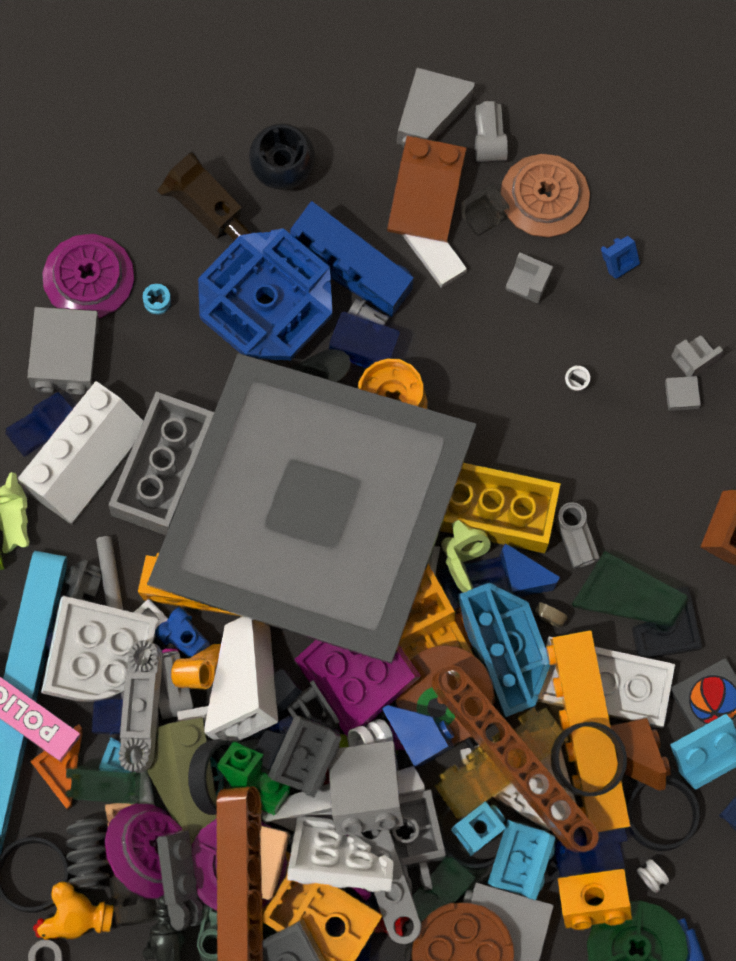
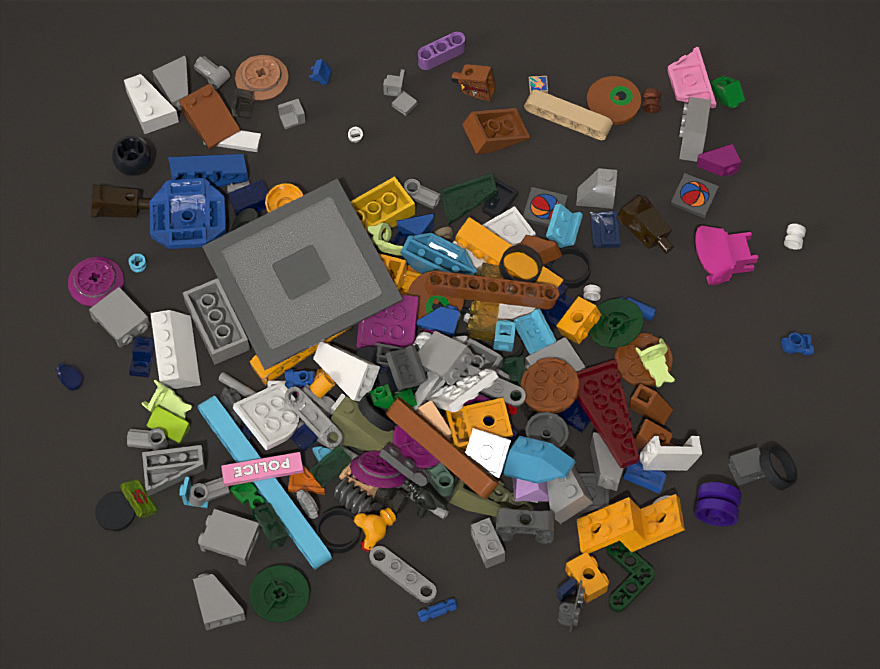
camera: 40 degrees left, 10 degrees down
none -> white wedge [124,74,179,134]
none -> light grey gear [297,489,318,519]

